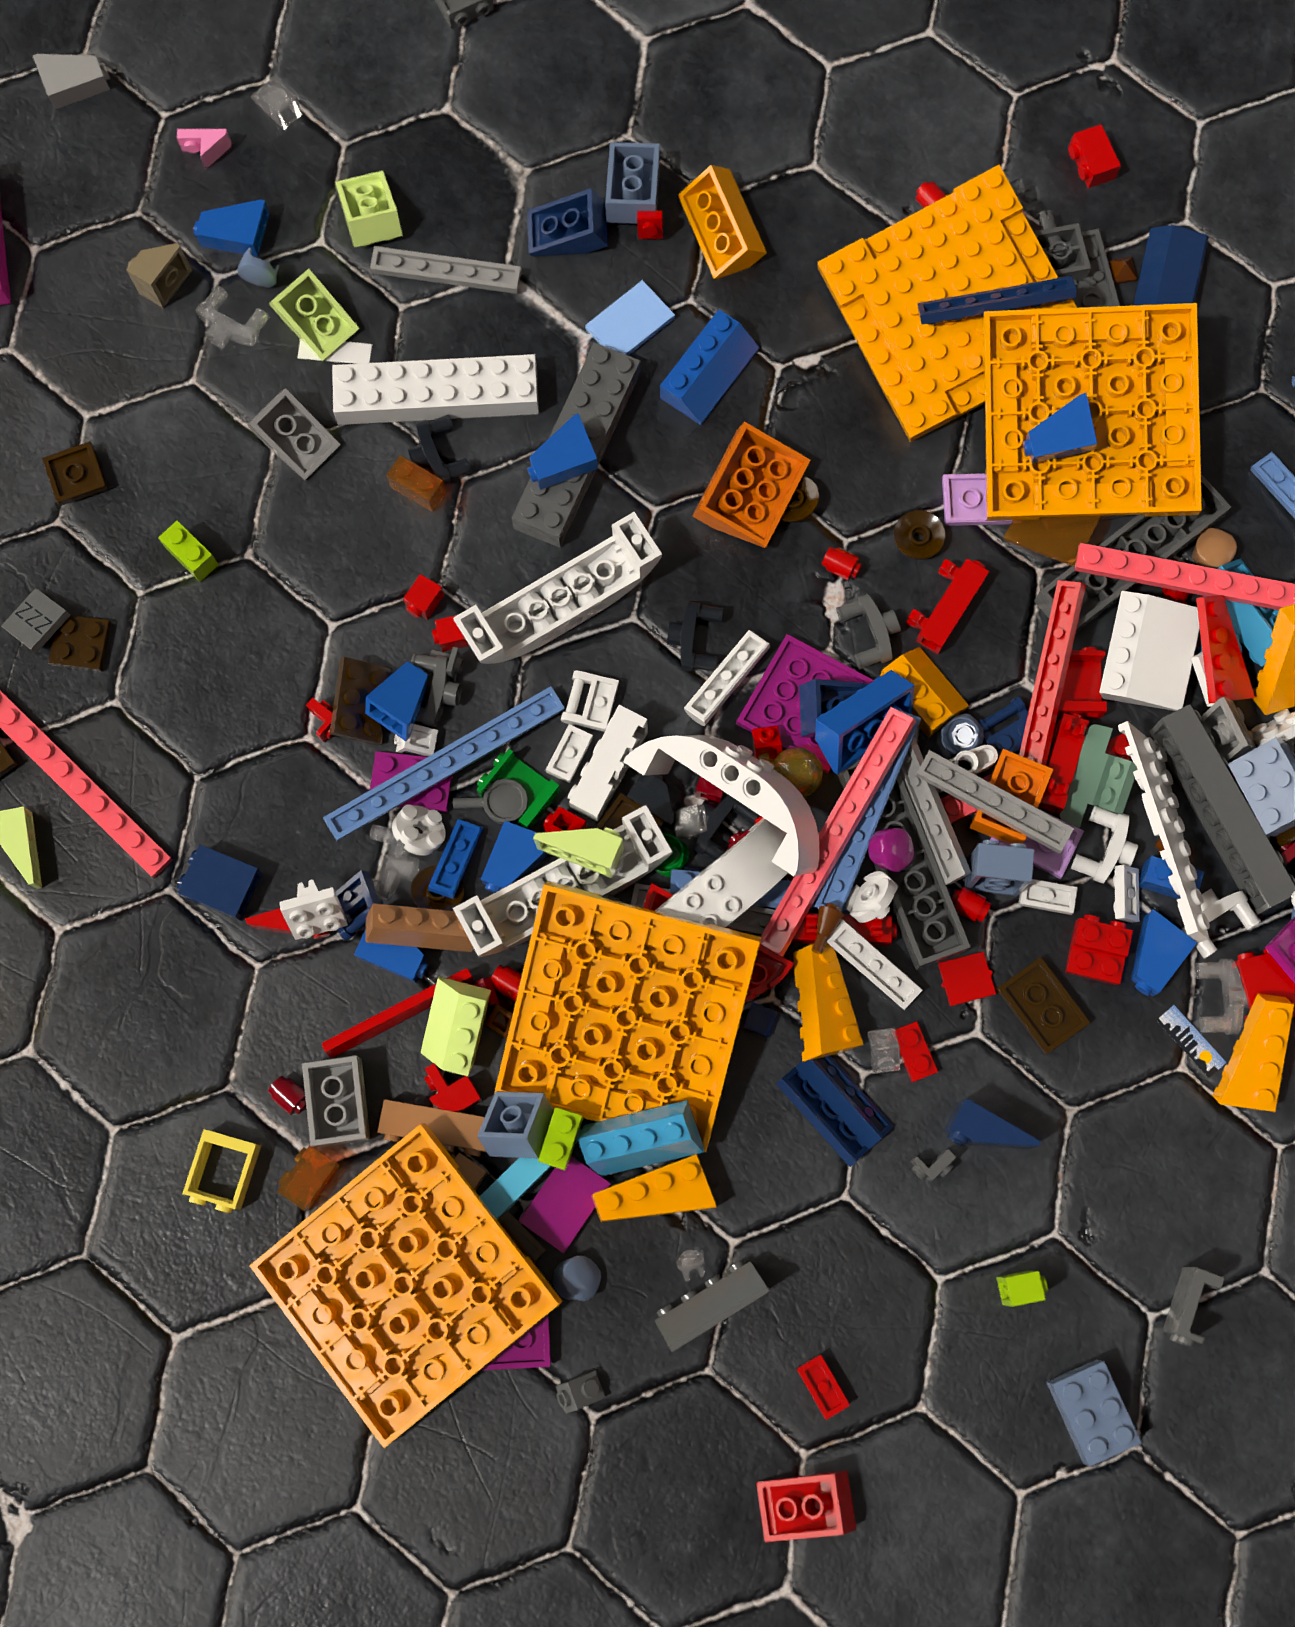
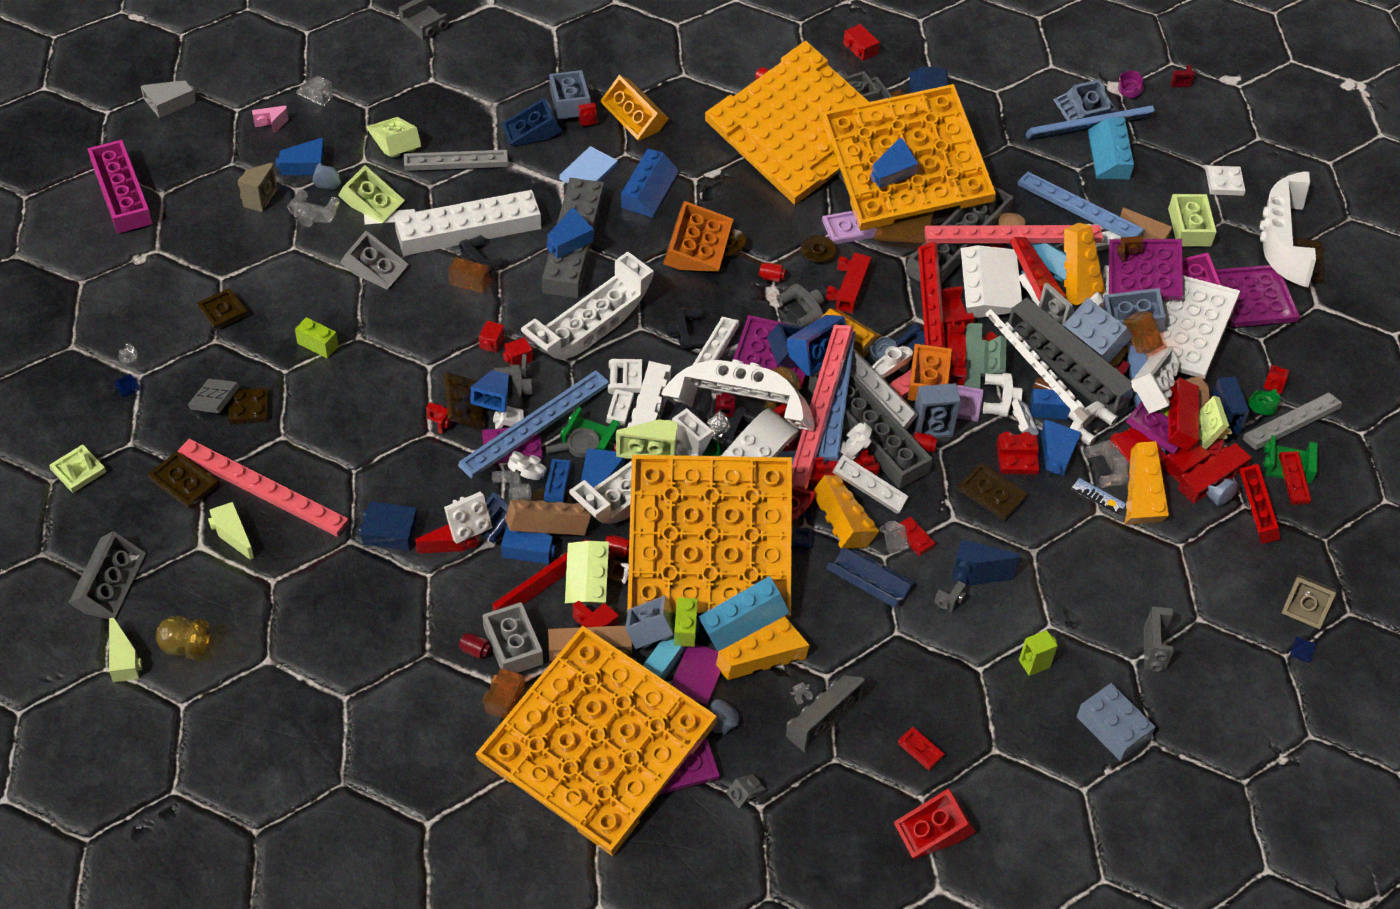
camera: 20 degrees left, 25 degrees down
light yellow window [182,1129,261,1213] -> none
reddish brown cone [812,903,845,954] -> none
magenta hair [868,828,914,872] -> none
light grey plate [915,750,1074,854] -> none
dark blue plate [917,276,1077,325] -> none
red piece [938,952,996,1007] -> none
white plate [1018,879,1077,915] -> none

